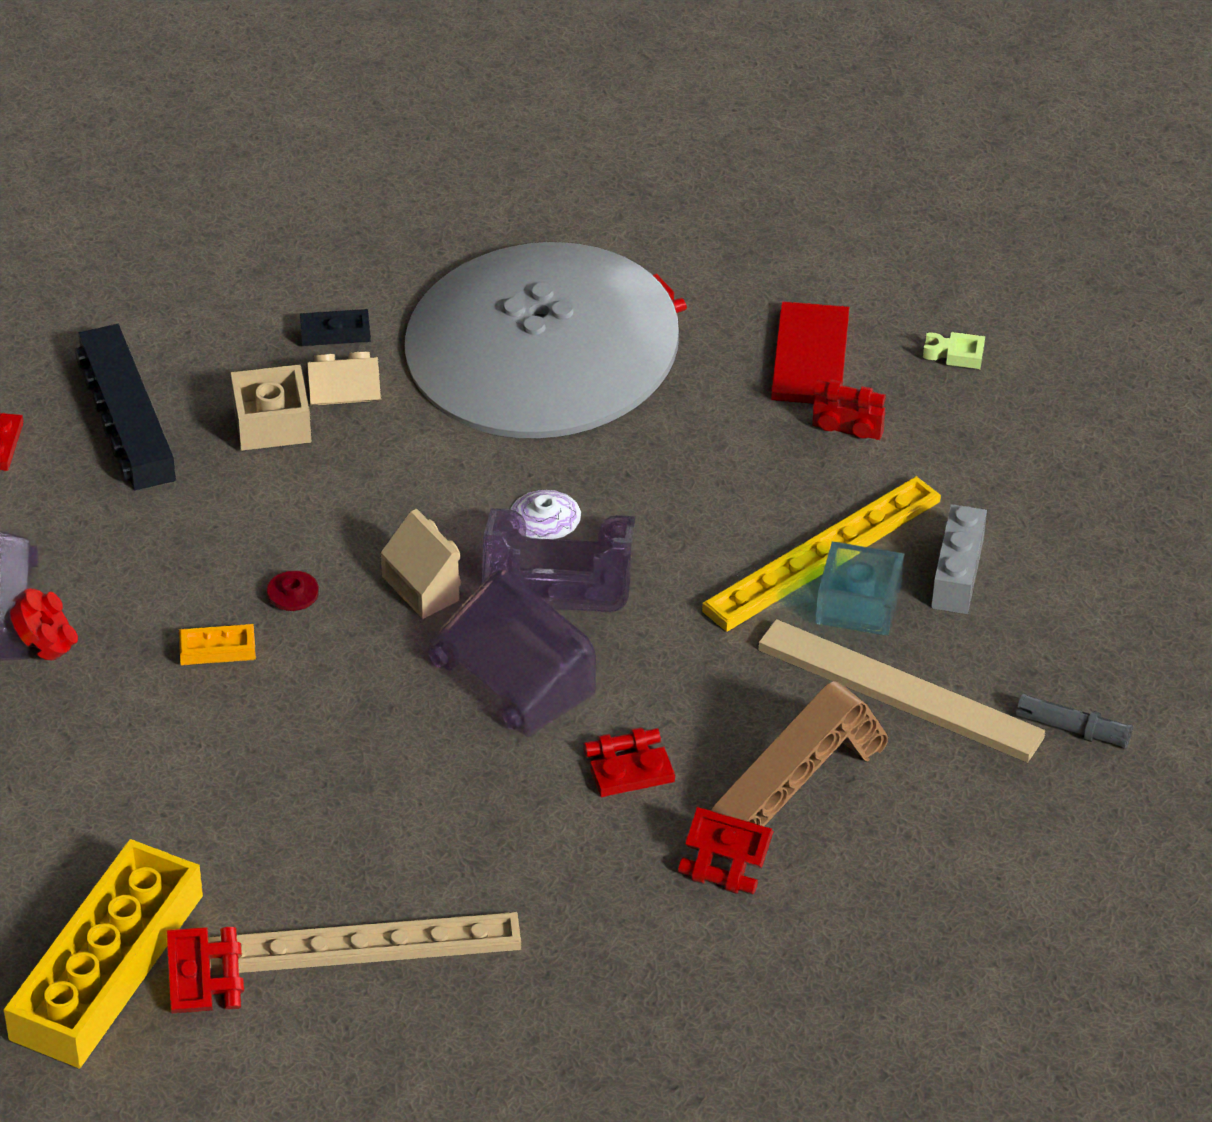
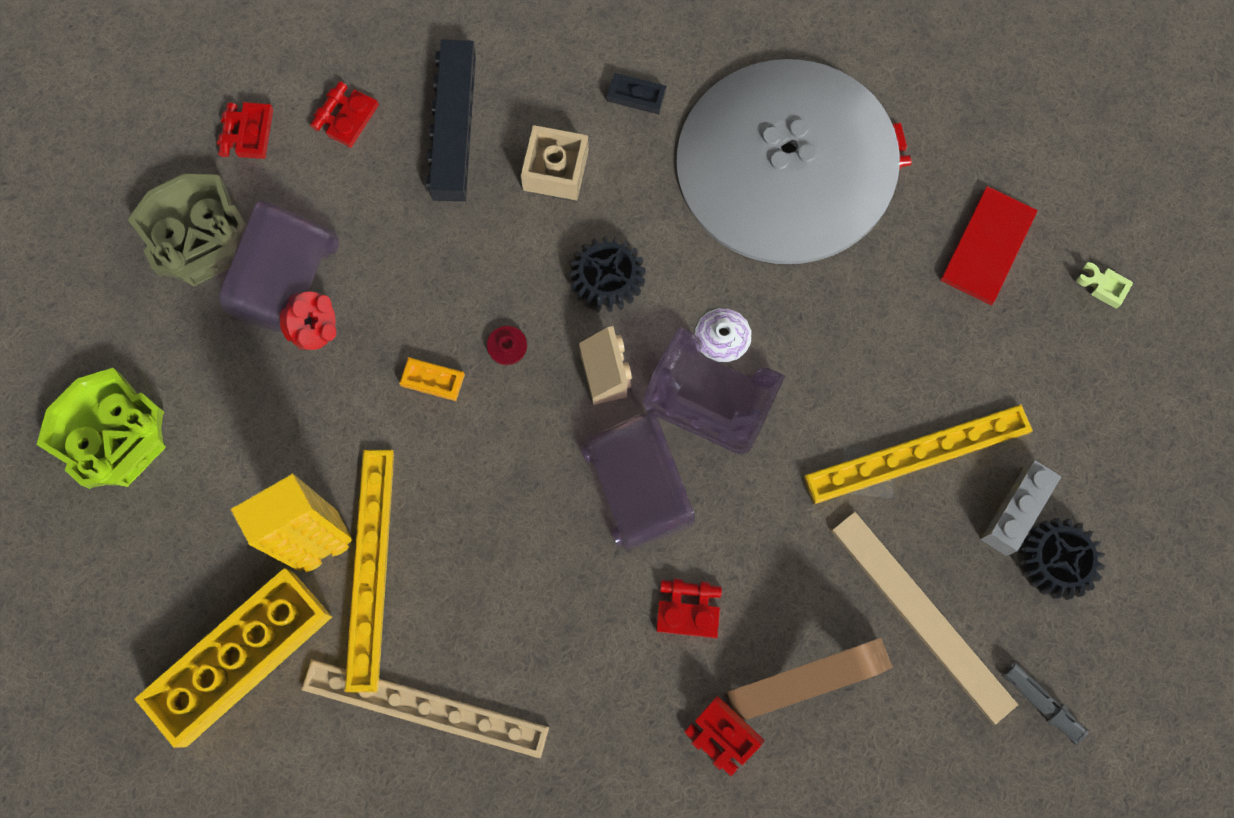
camera: 20 degrees right, 30 degrees up
red plate [167,927,244,1014] -> none
tan slope [307,352,381,406] -> none
red plate [812,379,886,440] -> none
clear light blue brick [816,541,904,636] -> none
none -> yellow brick [231,474,354,572]
none -> yellow tile [345,450,394,693]
none -> black gear [569,236,646,312]
none -> black gear [1019,518,1105,600]

